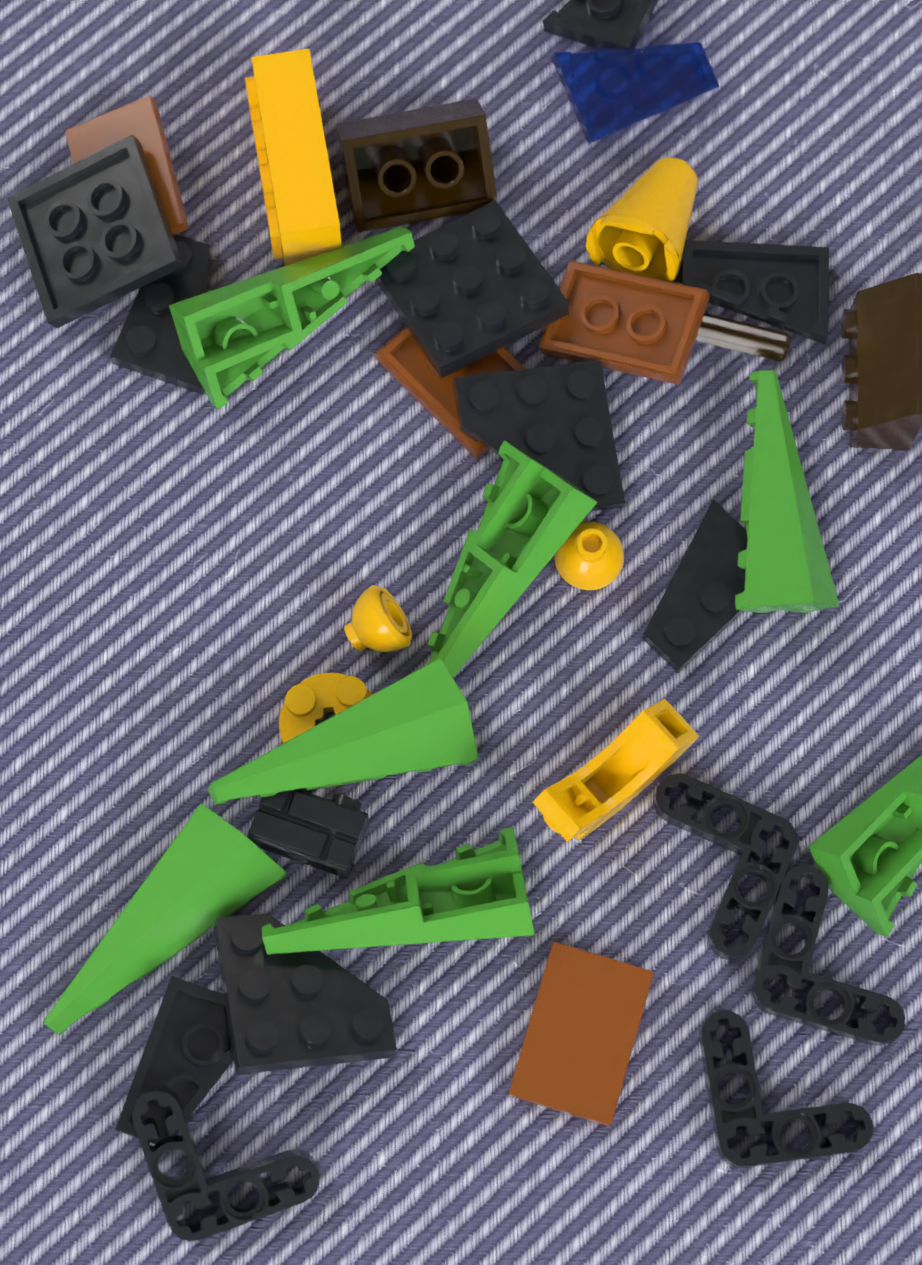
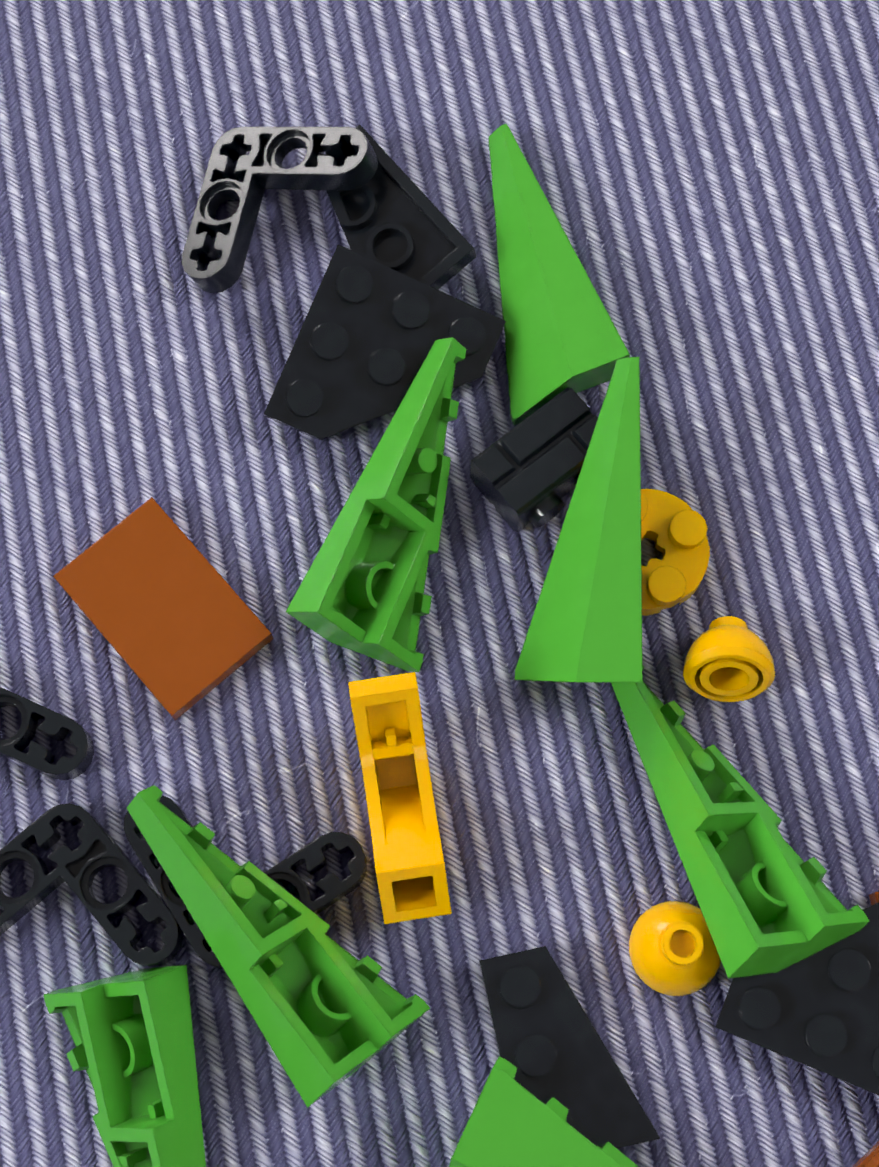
camera: 125 degrees right, 0 degrees up
none -> bright green wedge [127,785,430,1108]

